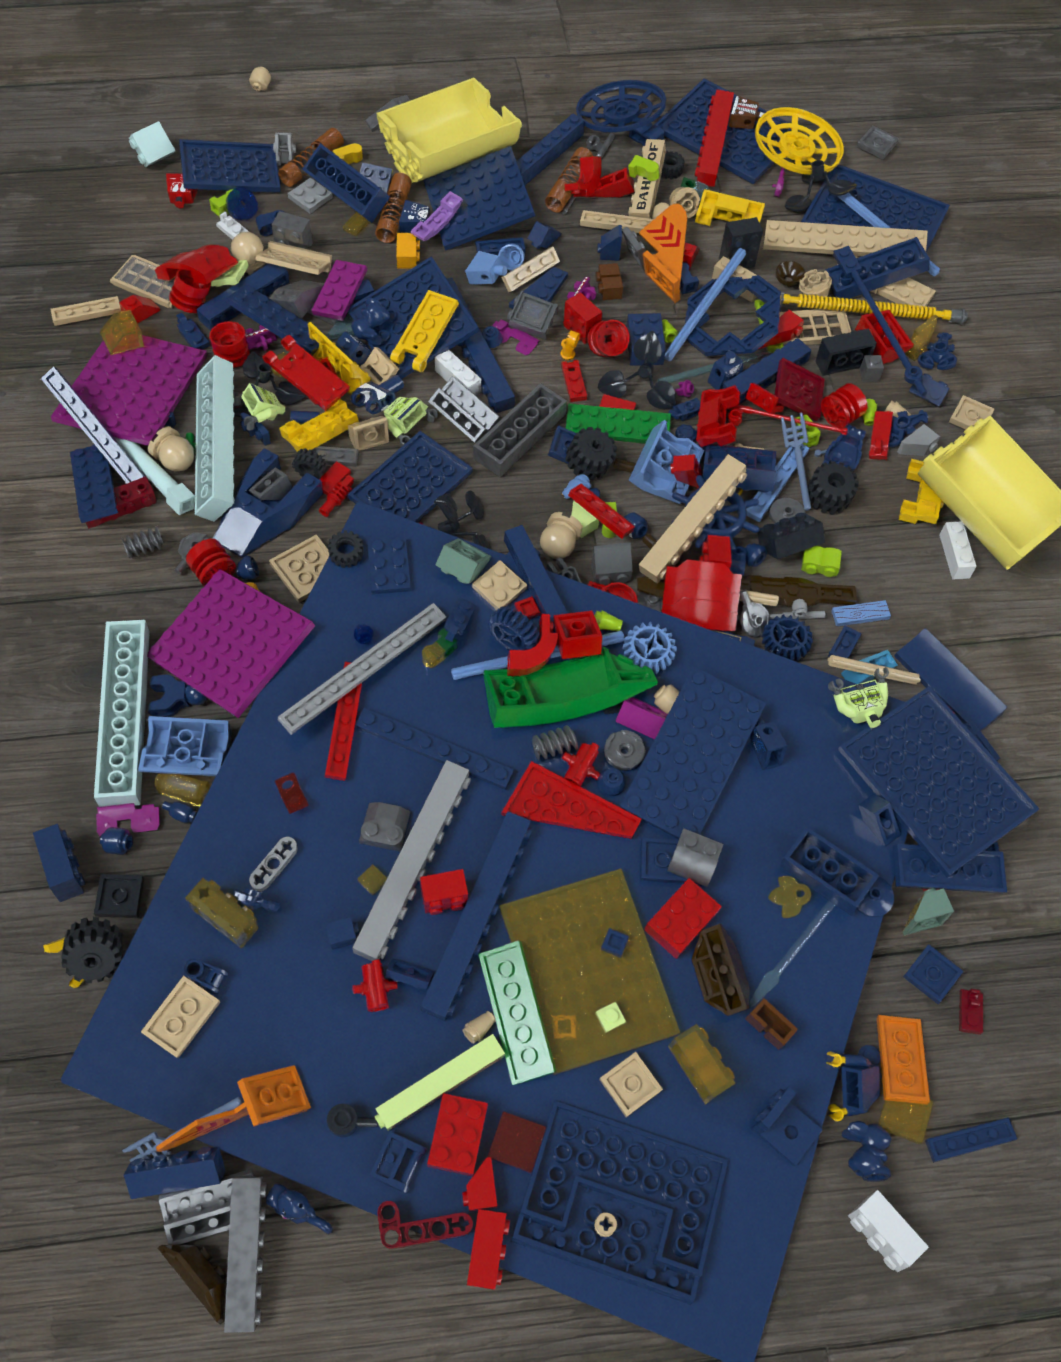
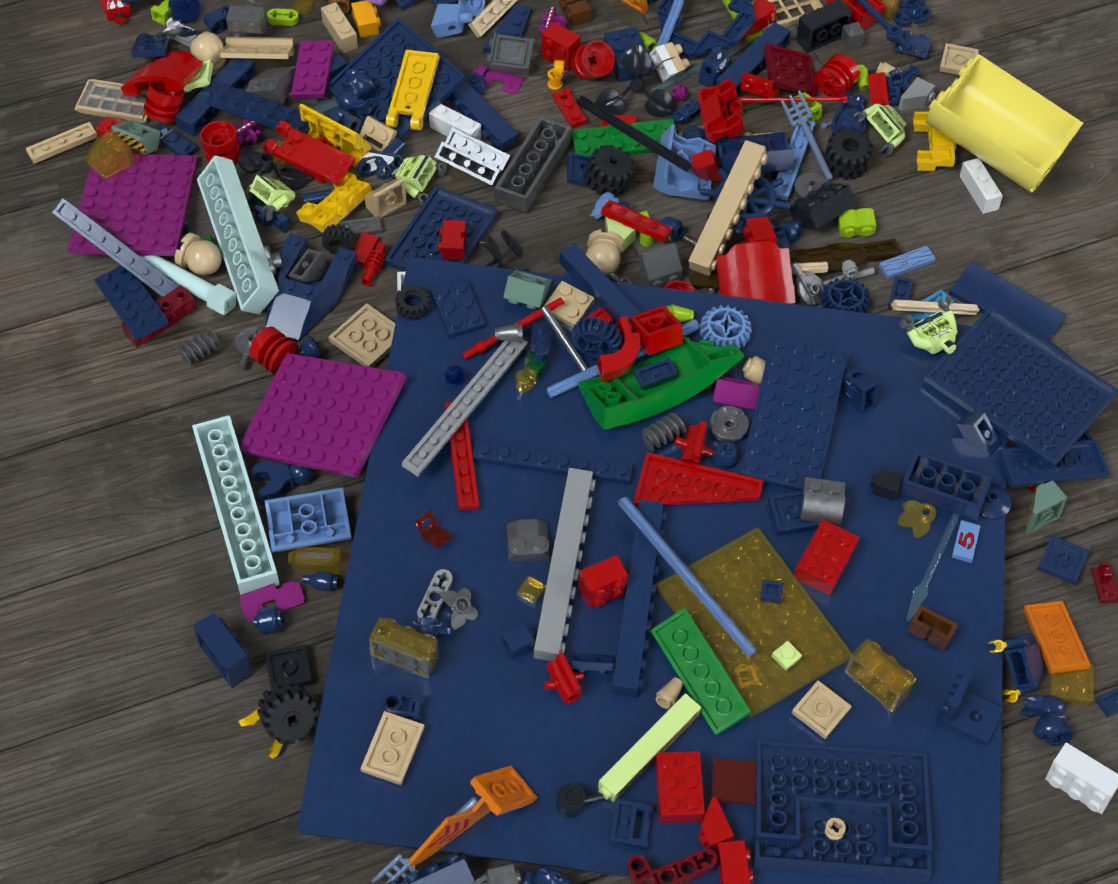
camera: 10 degrees left, 5 degrees down
dark brown wedge [692,924,750,1016] -> none
none -> sand green slope [111,120,161,155]
none -> dark blue plate [131,32,172,58]
none -> black piece [162,27,203,38]
none -> flat silver animal [263,246,282,276]
none -> lime beam [267,9,299,26]
none -> tan brick [321,2,358,54]
none -> red brick [438,220,466,260]
none -> flat silver animal [440,588,478,630]
none -> red bar [462,297,564,360]
none -> flat silver cone [495,323,523,342]
none -> flat silver bar [540,305,588,371]
none -> black axle [576,96,692,172]
none -> medium blue axle [618,496,757,657]
none -> dark blue plate [634,358,678,390]
none -> hips [649,42,690,82]
none -> yellowish green torso [852,104,906,158]
none -> black brick [870,468,903,501]
none -> medium blue tile [951,520,981,563]

